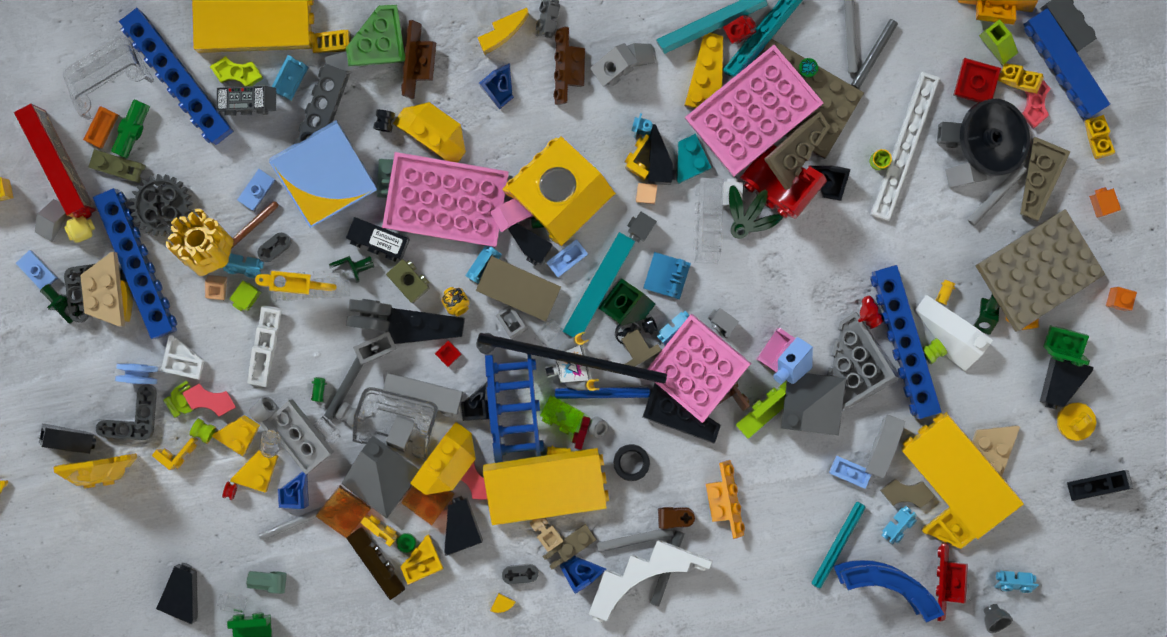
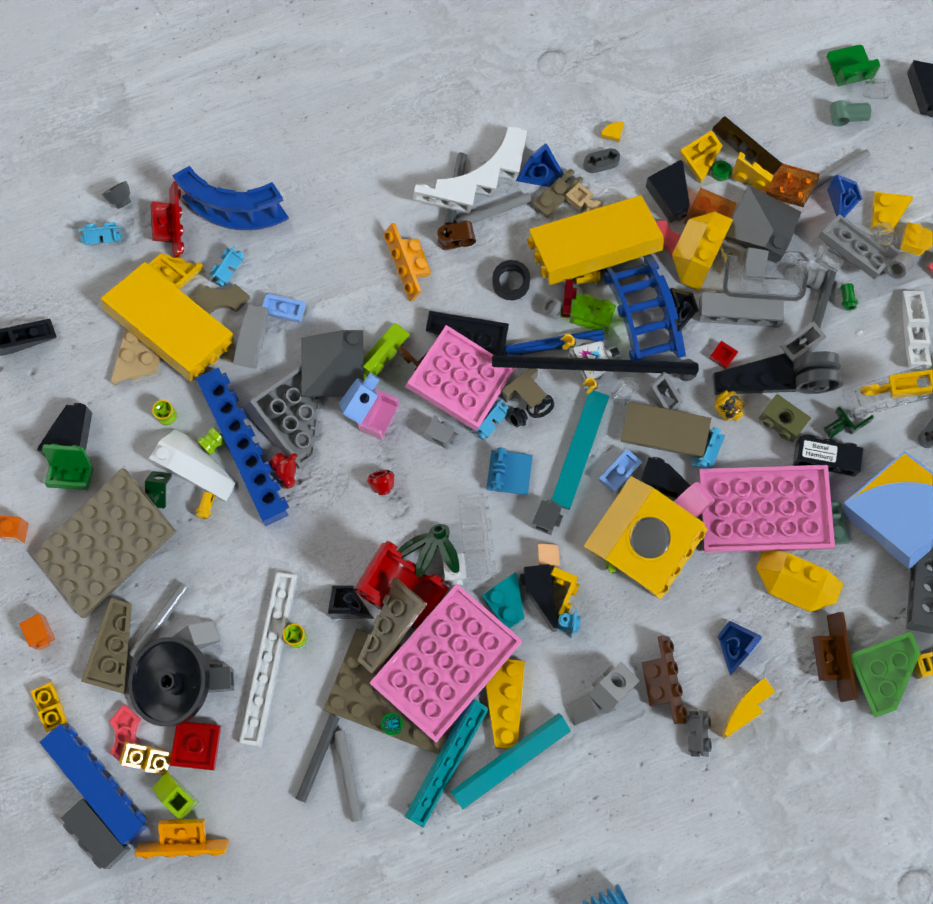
camera: 175 degrees right, 15 degrees down
red bush [222,481,238,500] -> none
black wheel [373,109,395,133] -> none
dark green slope [599,278,656,326] -> none
red brick [723,15,757,44] -> none
teal axle [811,502,866,589] -> none
yellow tile [1057,402,1096,441] -> none
none -> lime wheel [152,400,177,426]
none -> red cone [367,470,395,495]

